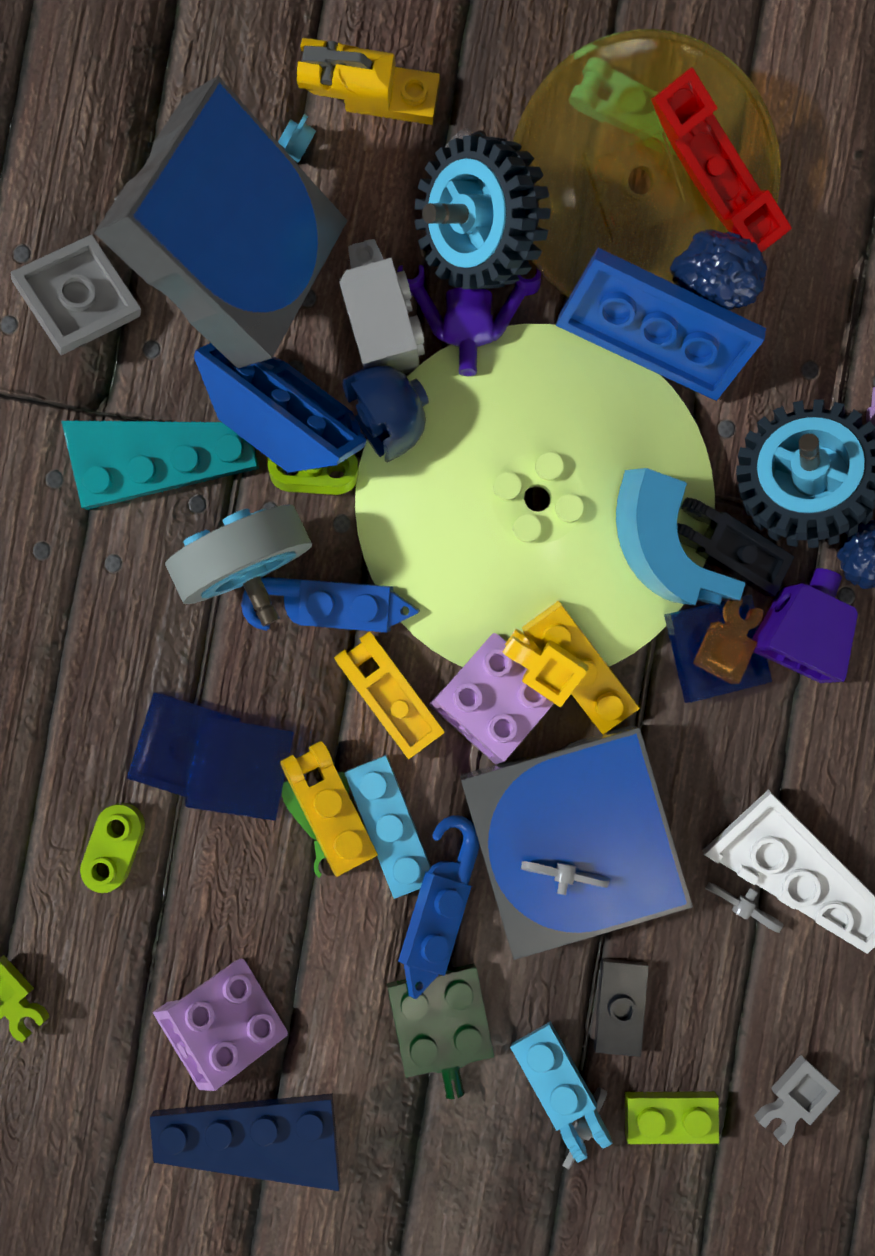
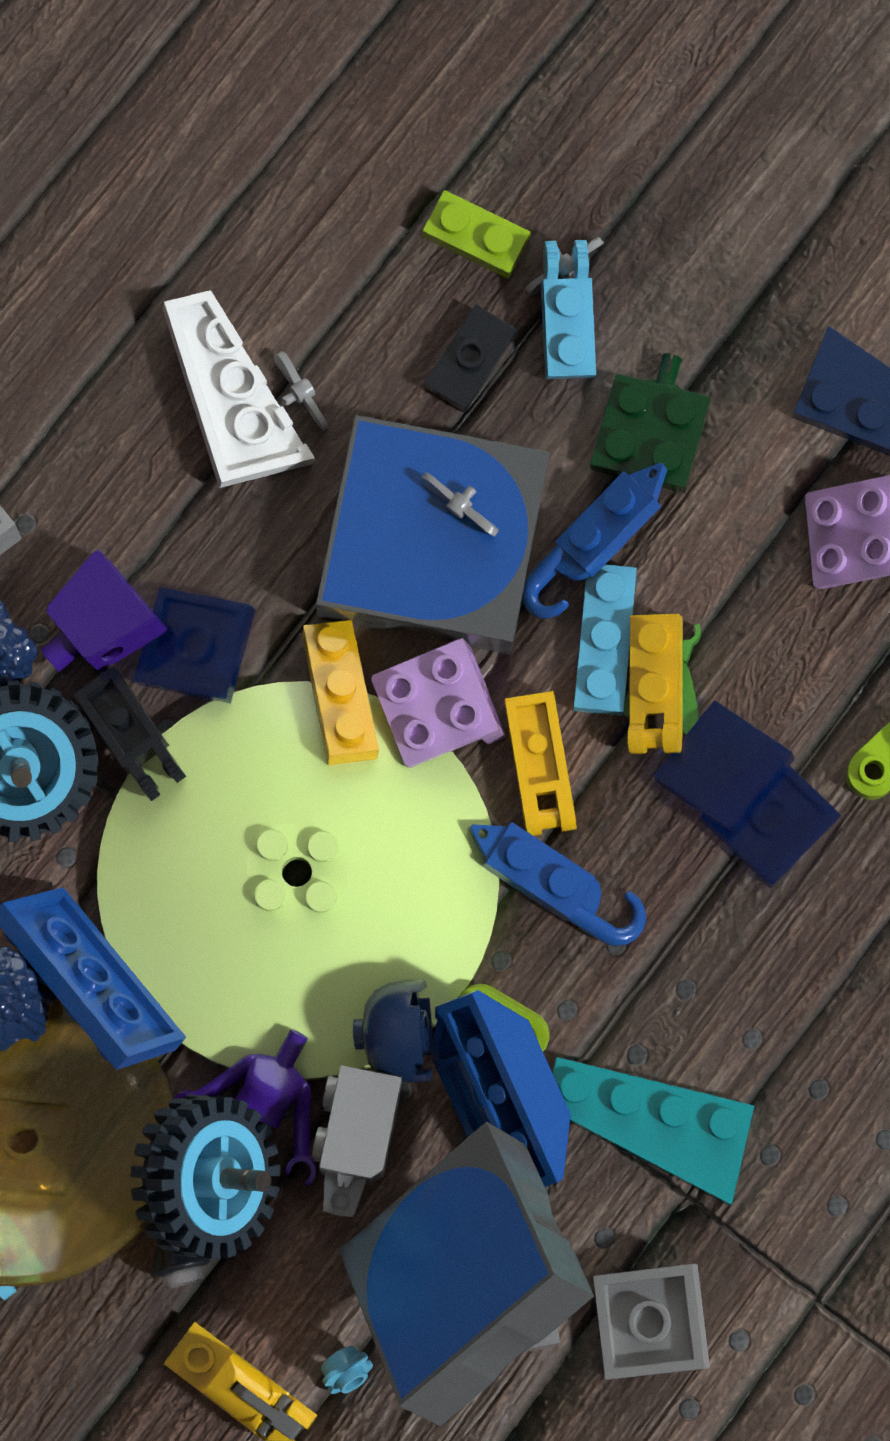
camera: 155 degrees left, 10 degrees down
light grey wheel [165,505,312,627] -> none
yellow plate [502,629,589,708] -> none
dark azure arch [616,468,746,605] -> none
clear orange plate [693,598,763,684] -> none
light grey plate [754,1055,840,1146] -> none

